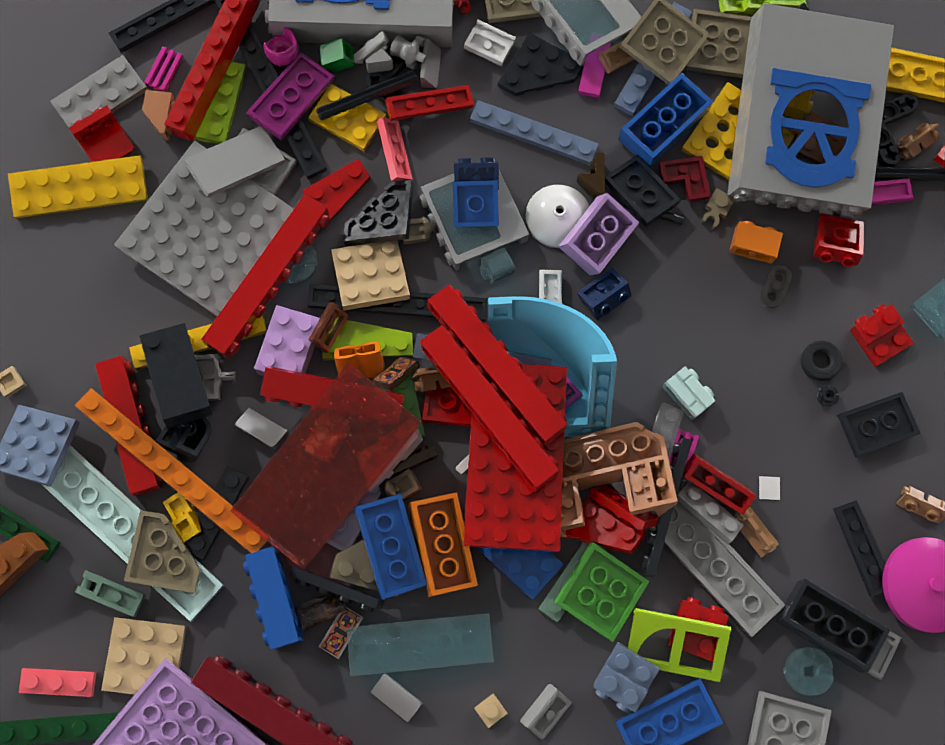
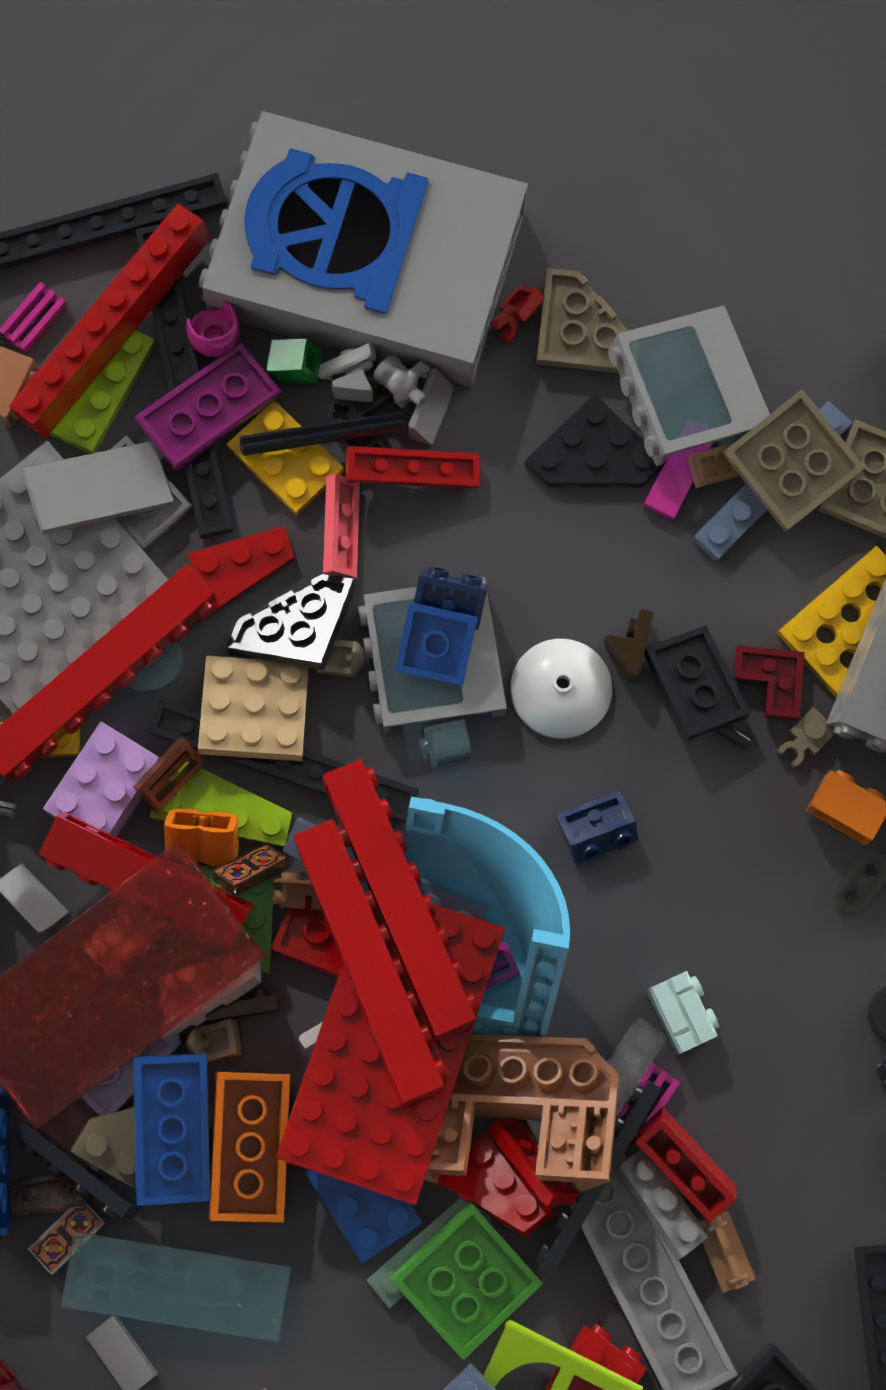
camera: 15 degrees right, 0 degrees up
white plate [464,20,516,66] -> none
sand blue plate [470,100,599,165] -> none
white plate [539,270,562,304] -> none
lavender brick [558,193,639,275] -> none
blue brick [618,73,713,167] -> none
white sticker [759,476,780,500] -> none

